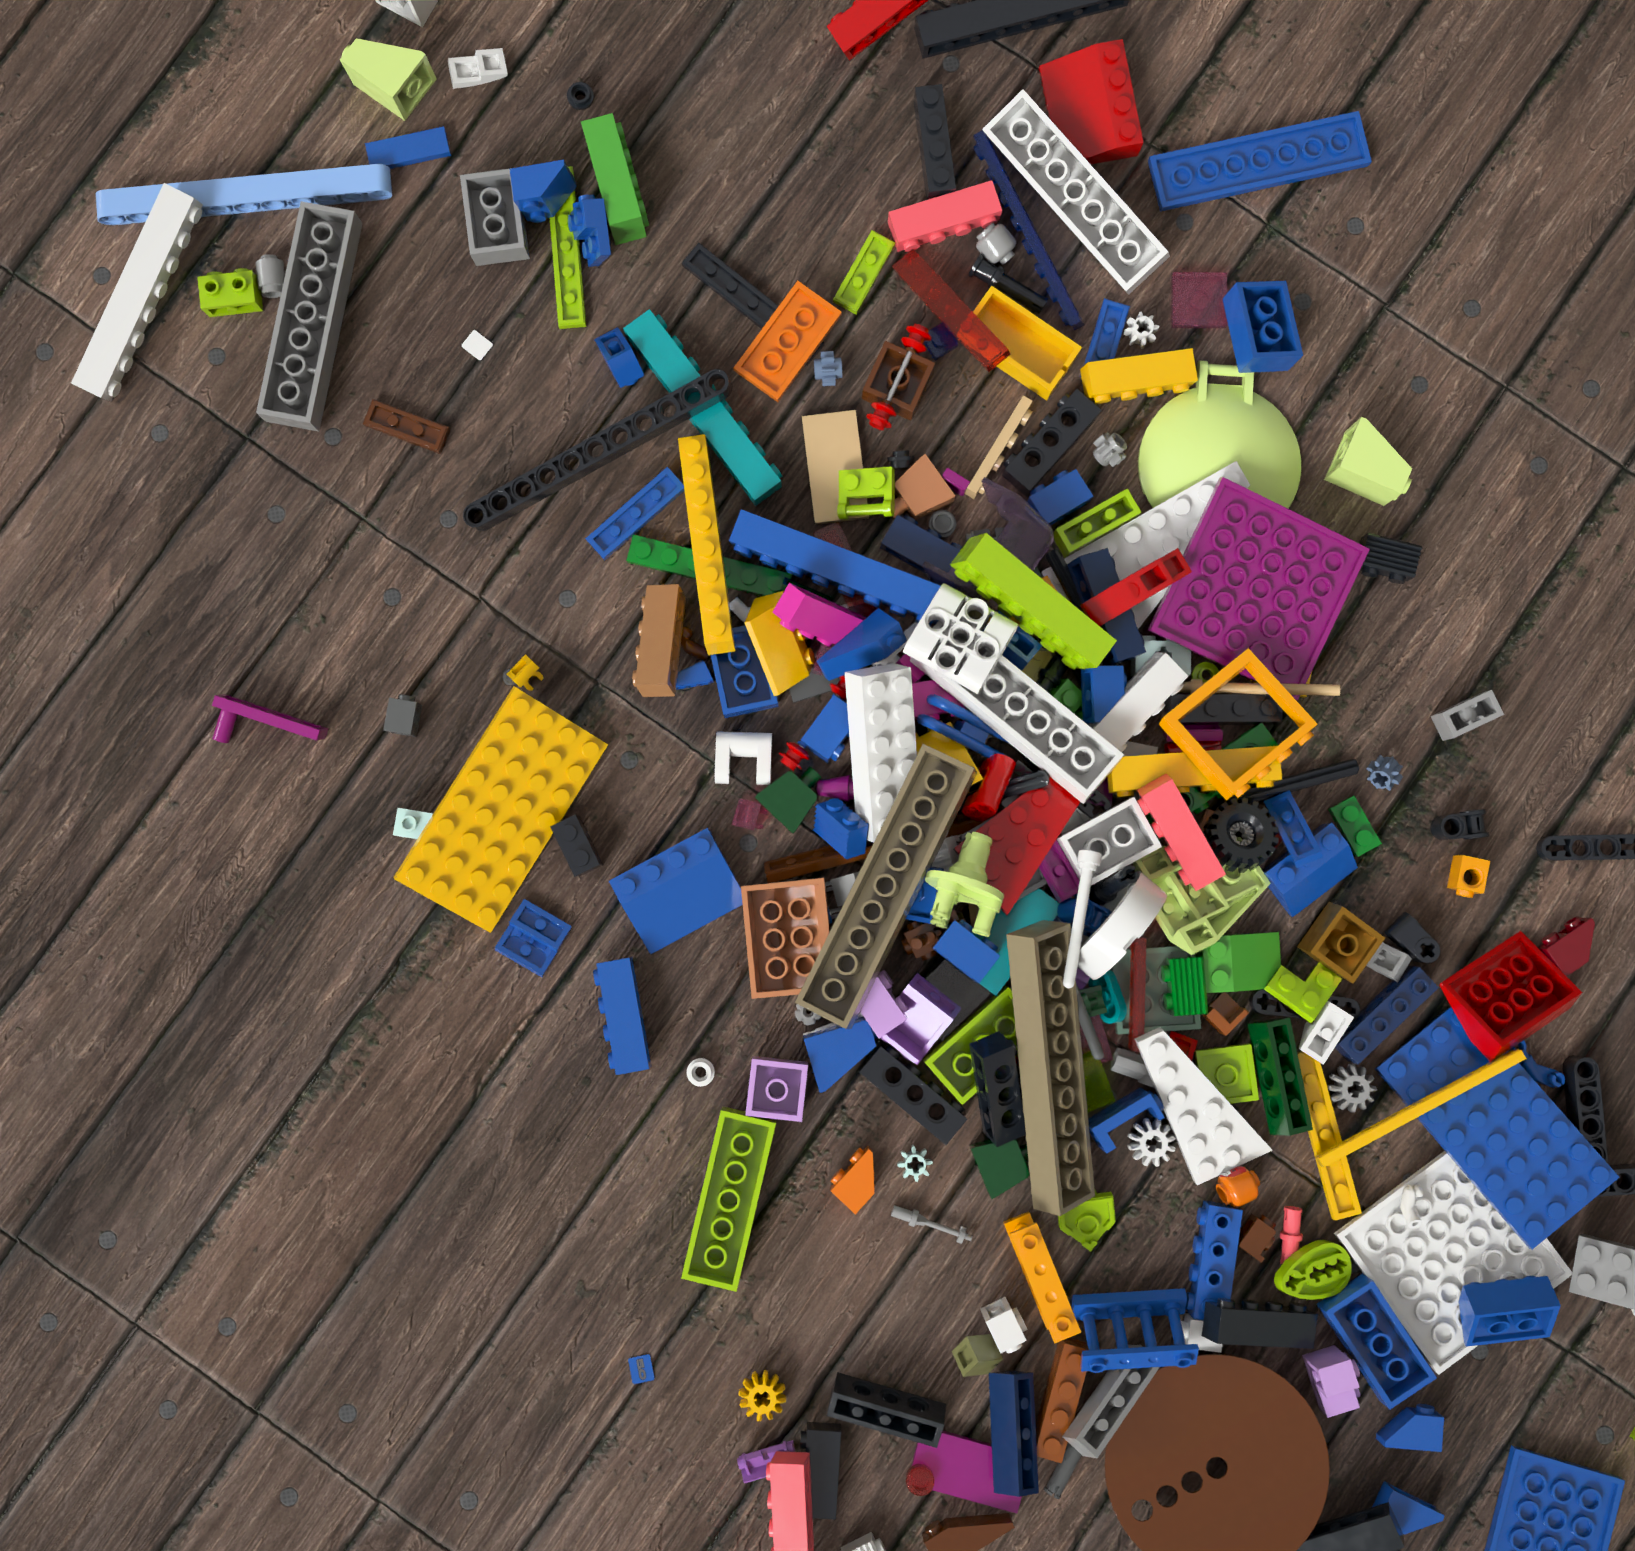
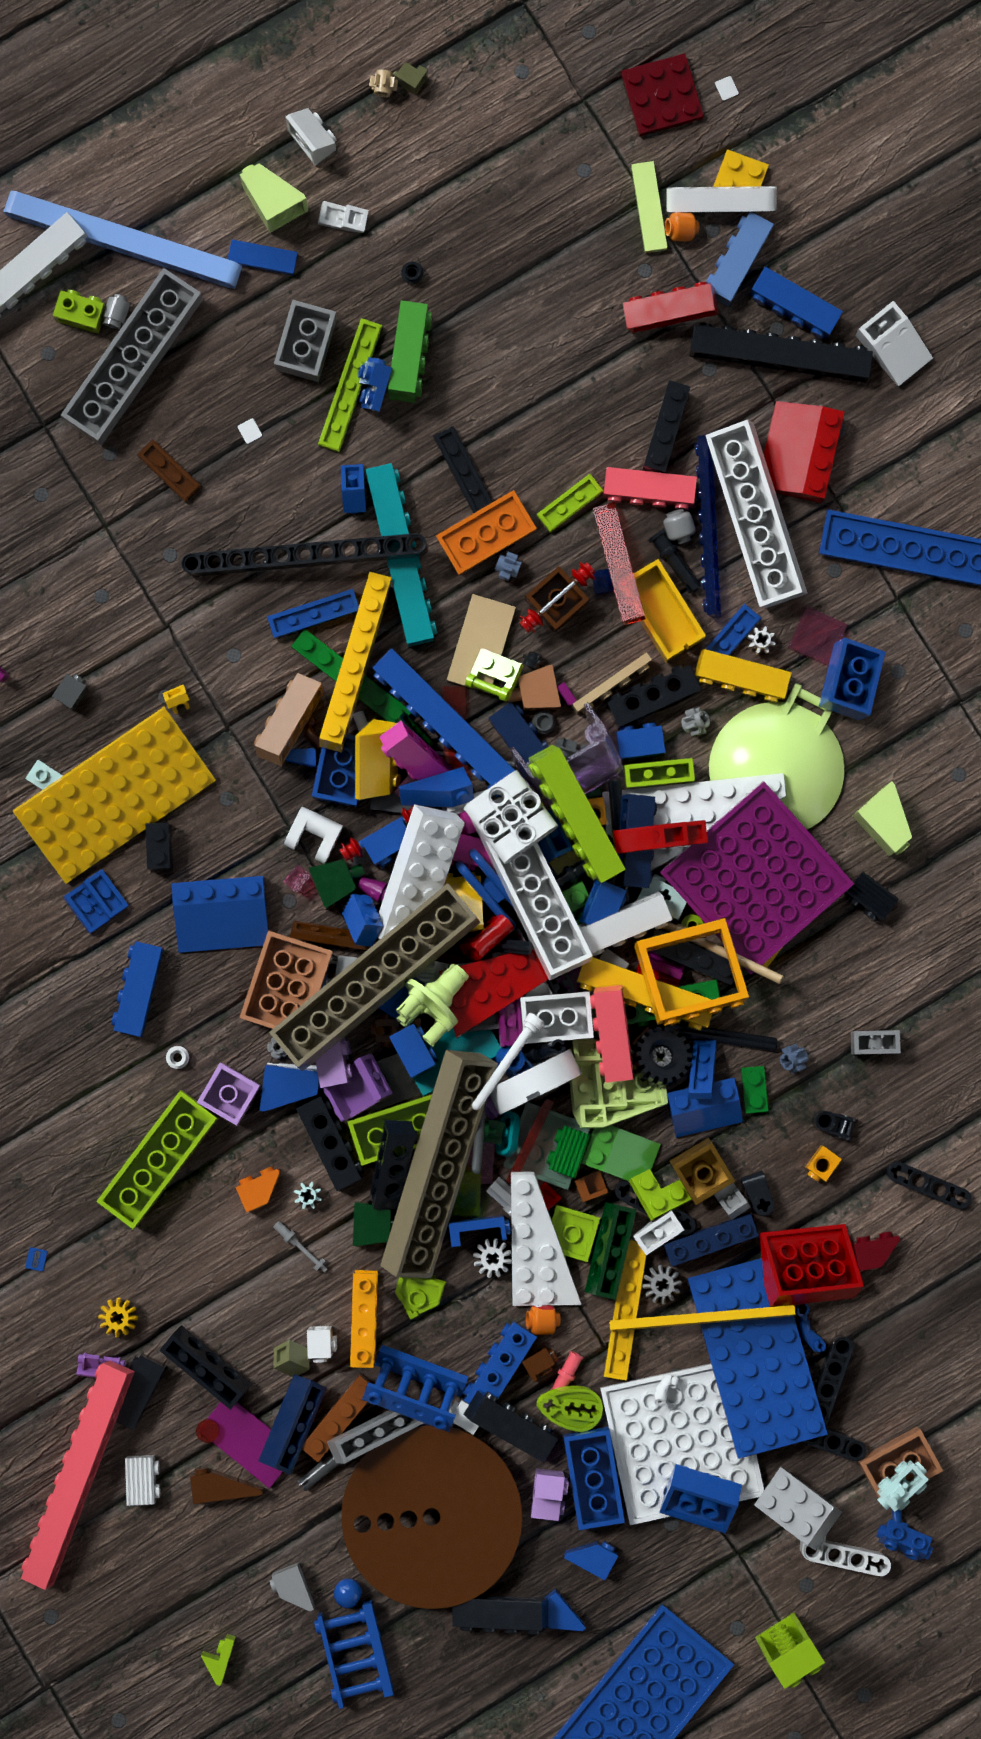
camera: 20 degrees right, 0 degrees up
blue slope [510,160,577,223] -> none

